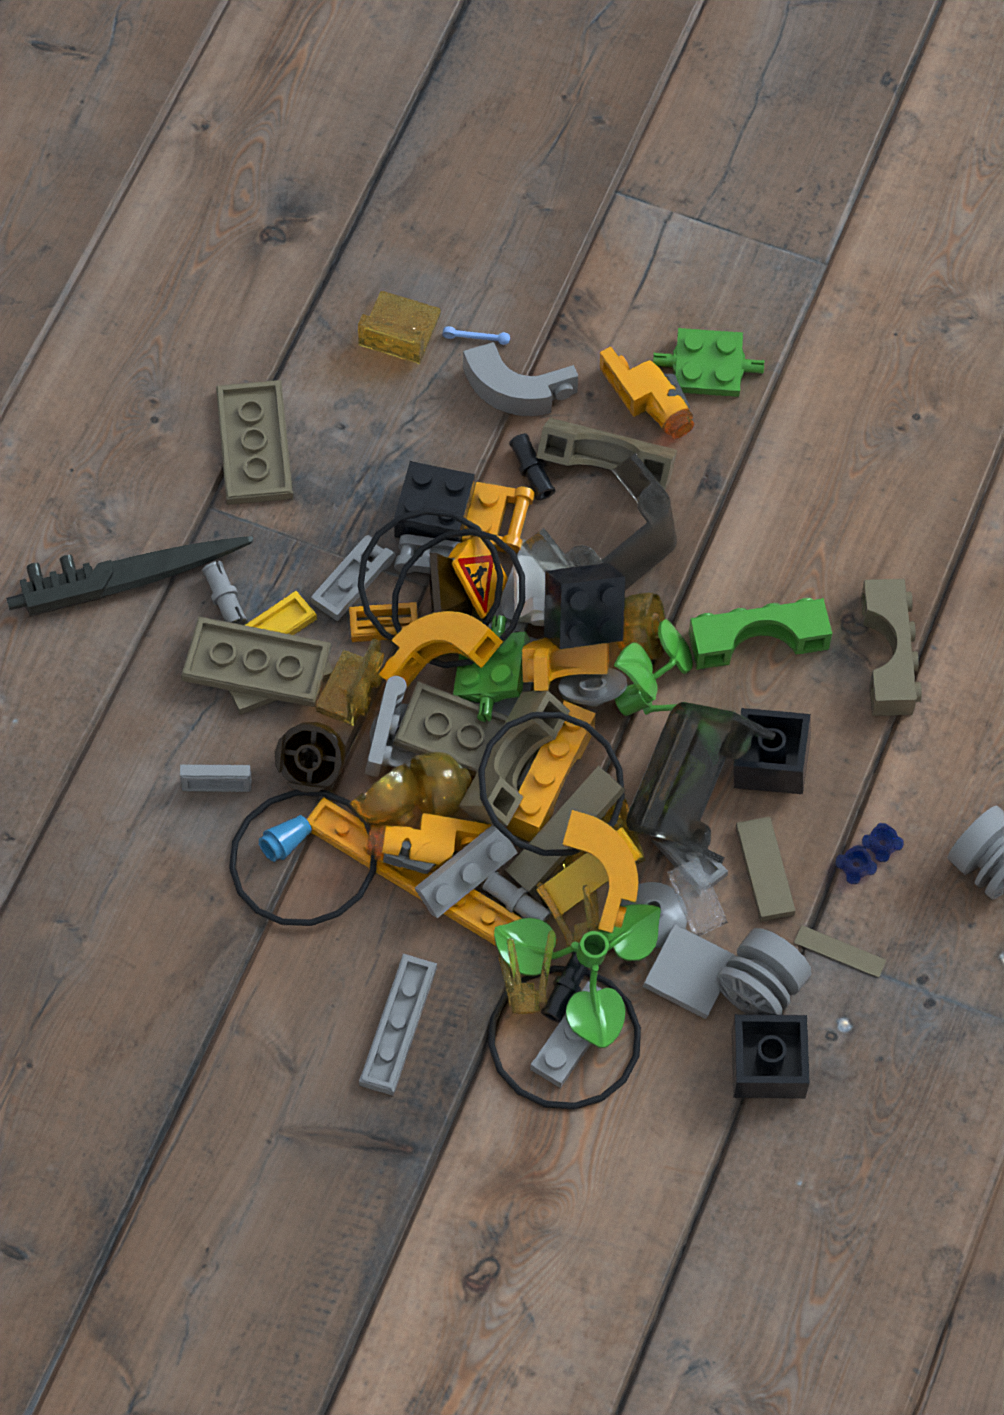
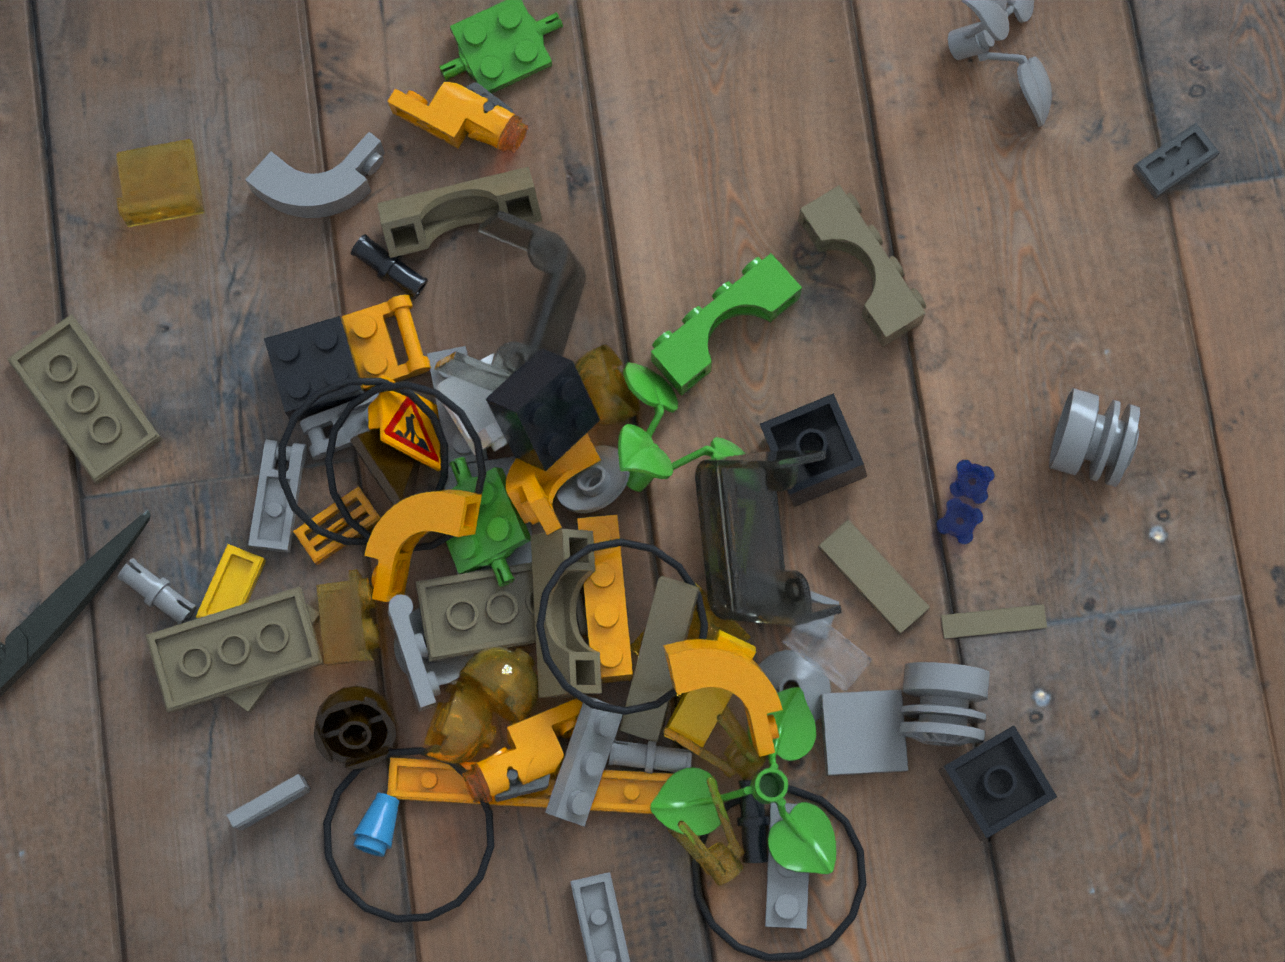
camera: 25 degrees left, 15 degrees up
light blue hinge [442,326,510,345] -> none

